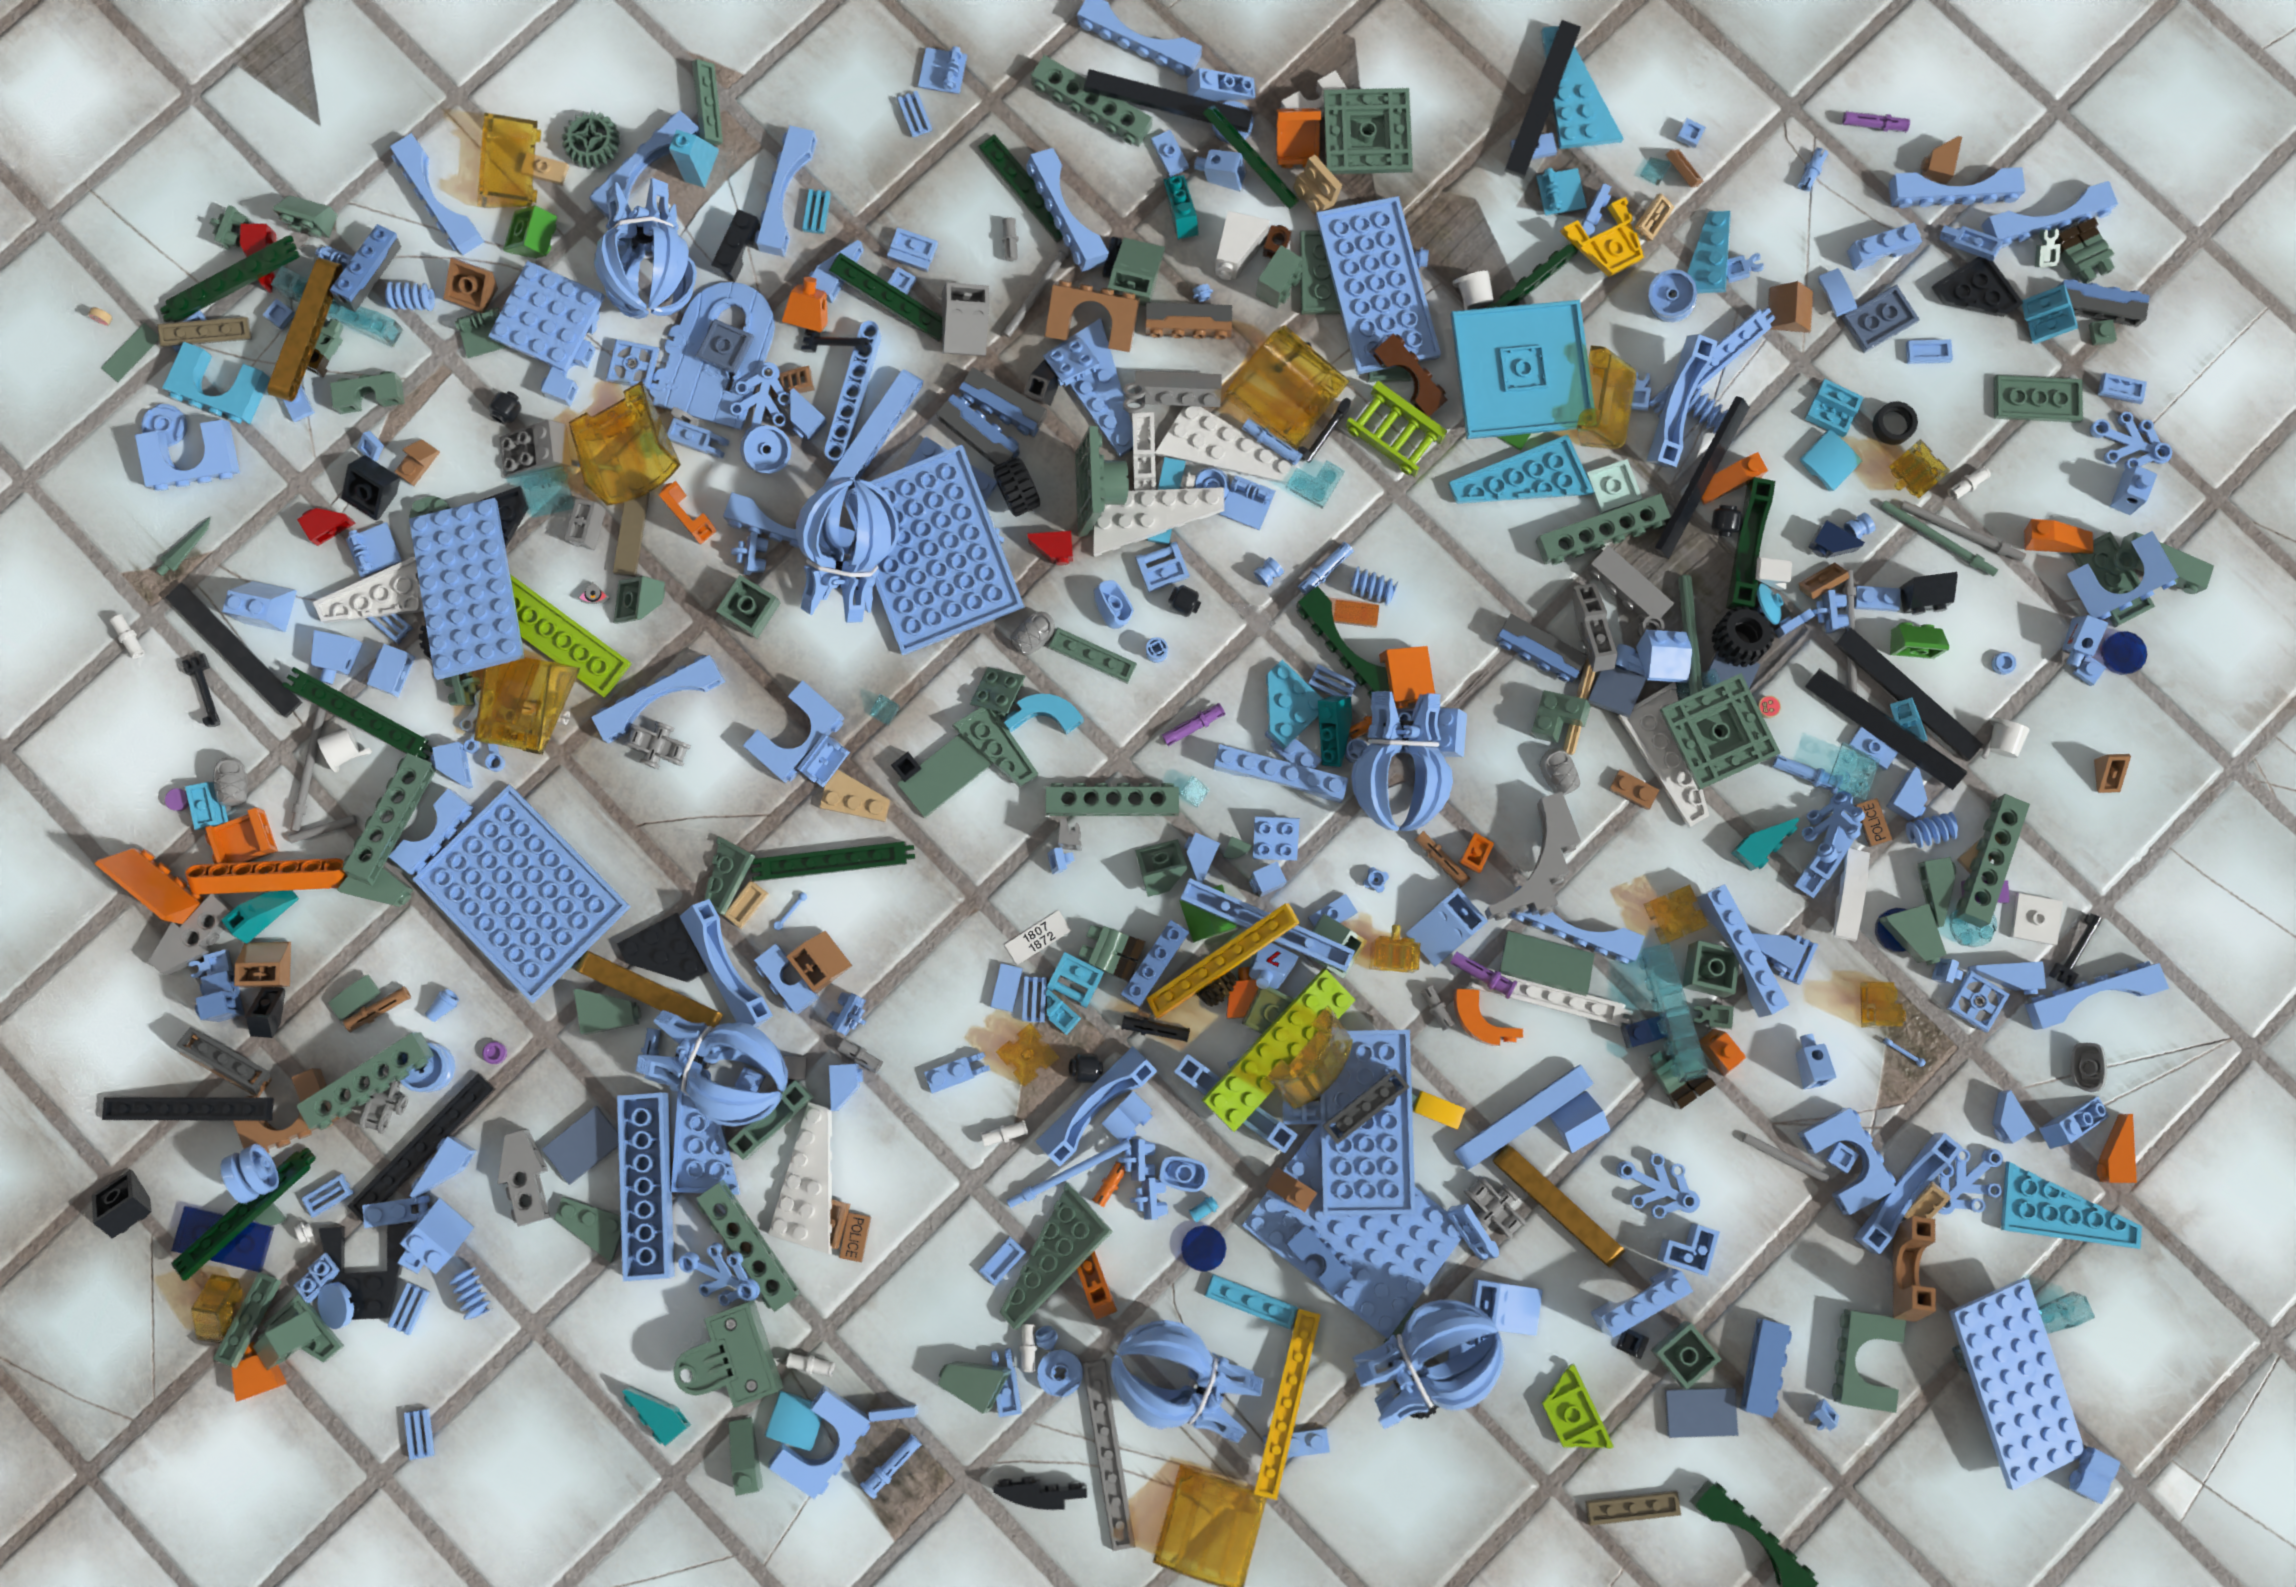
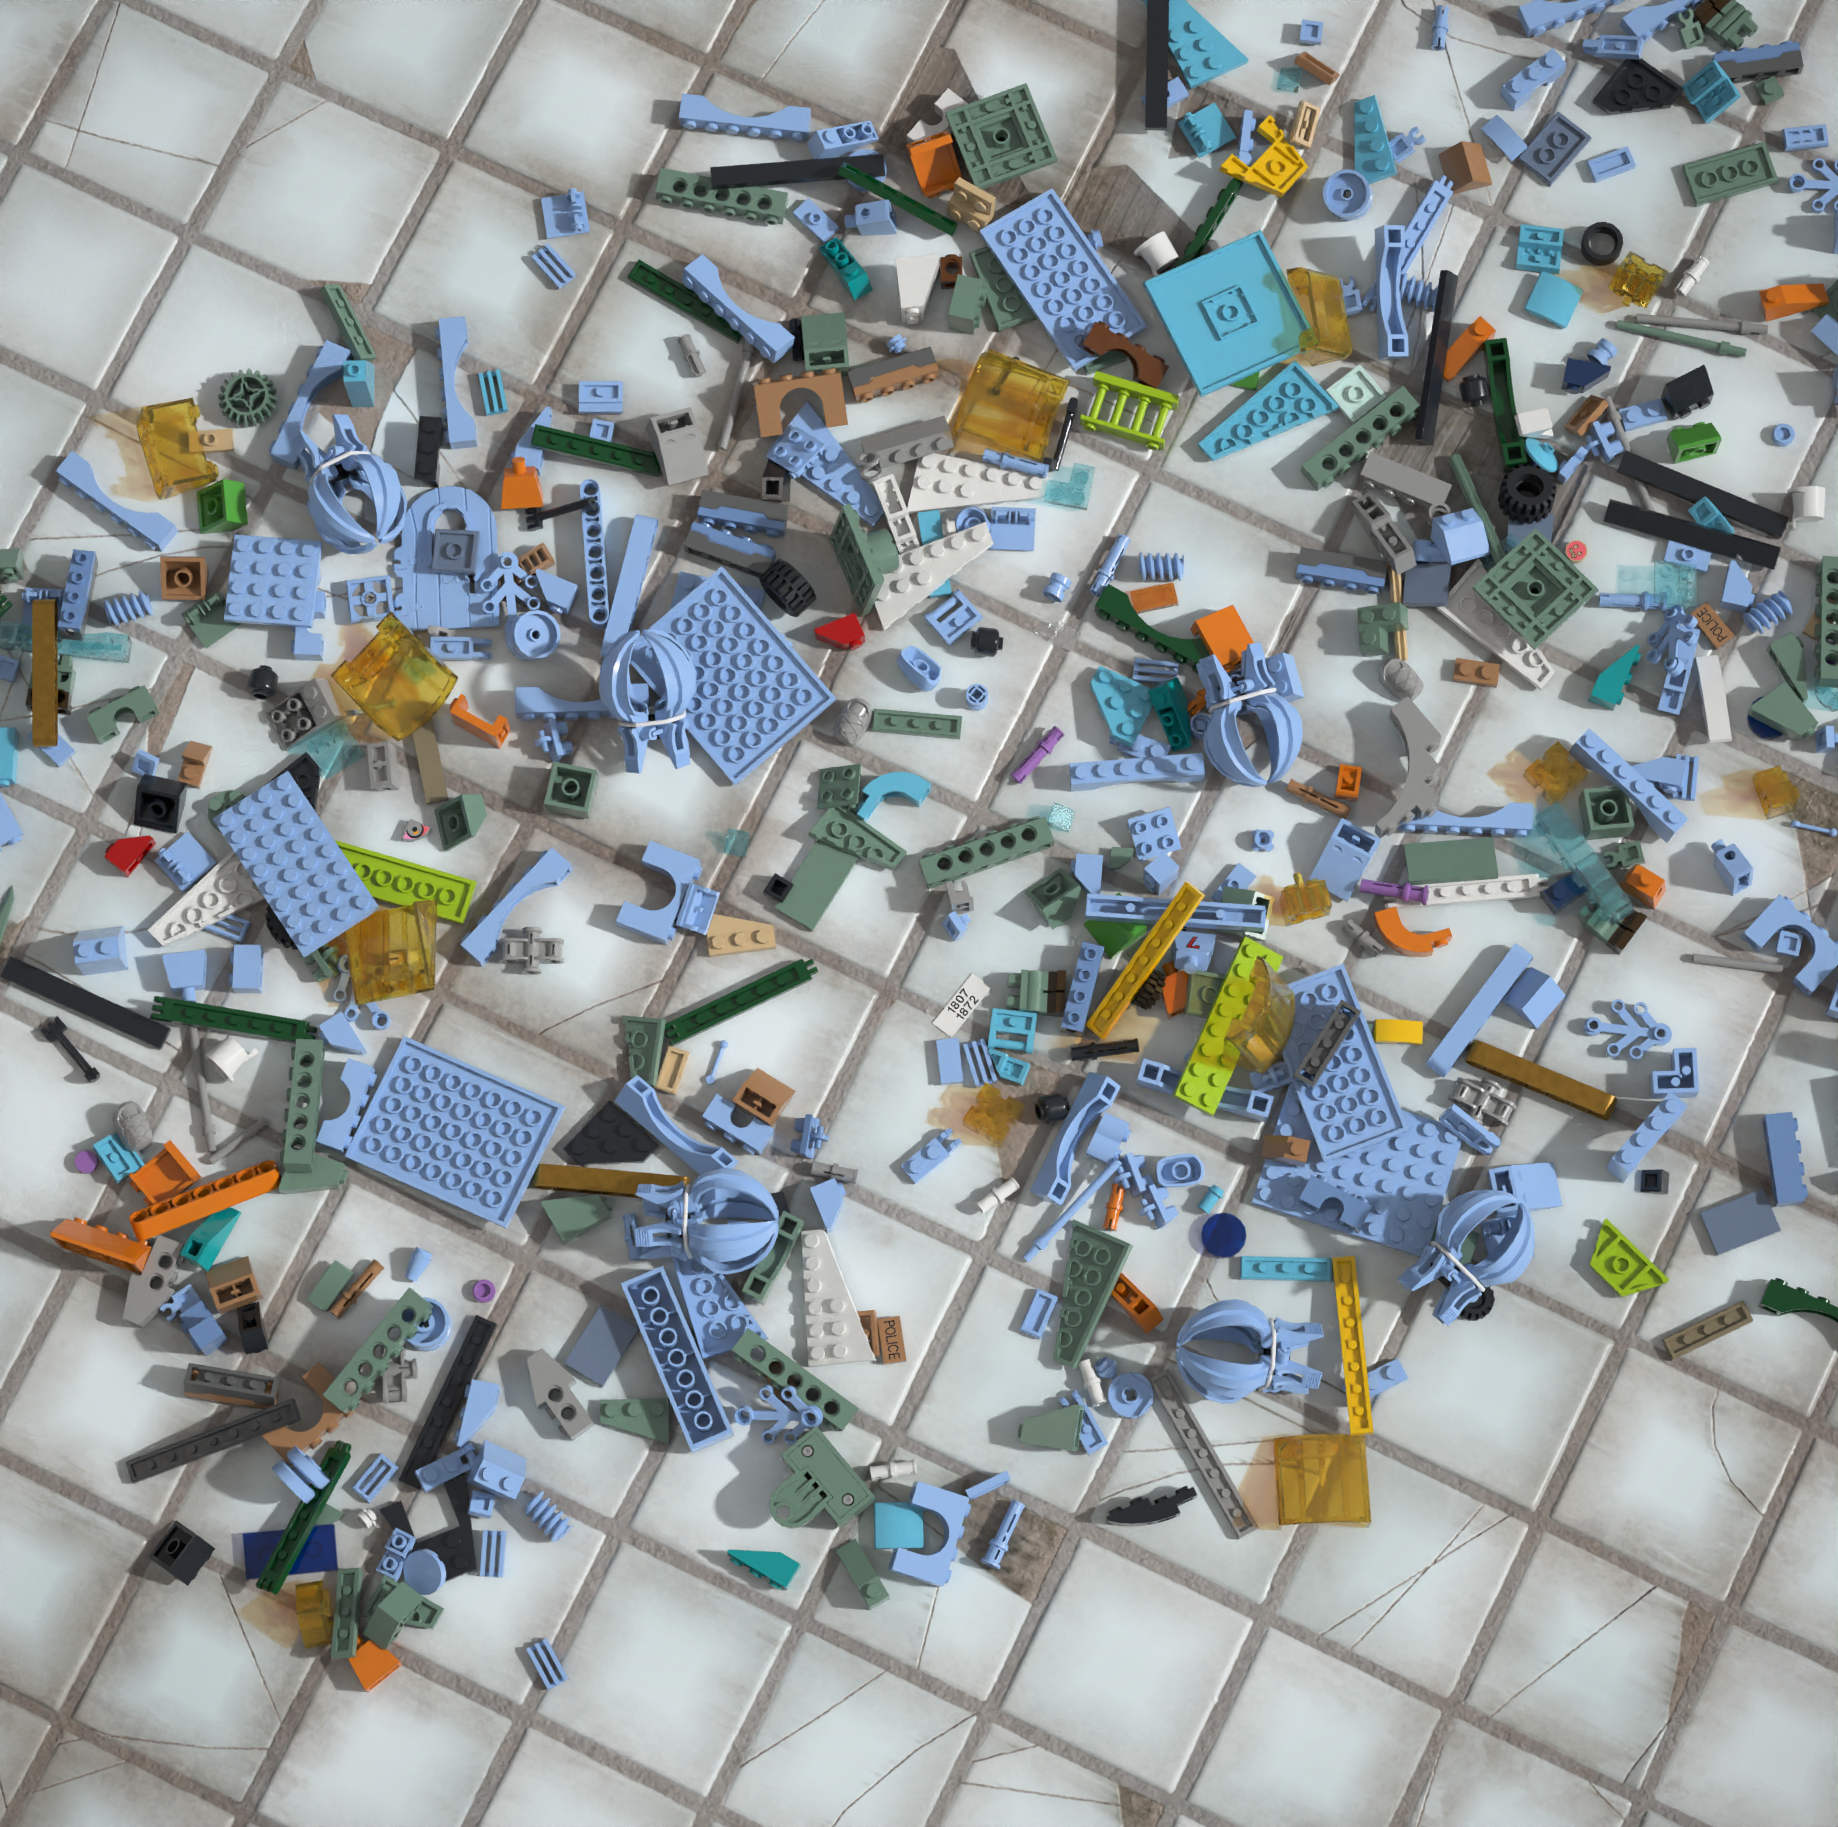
camera: 15 degrees left, 5 degrees down
sand green brick [1651,1321,1722,1389] -> none

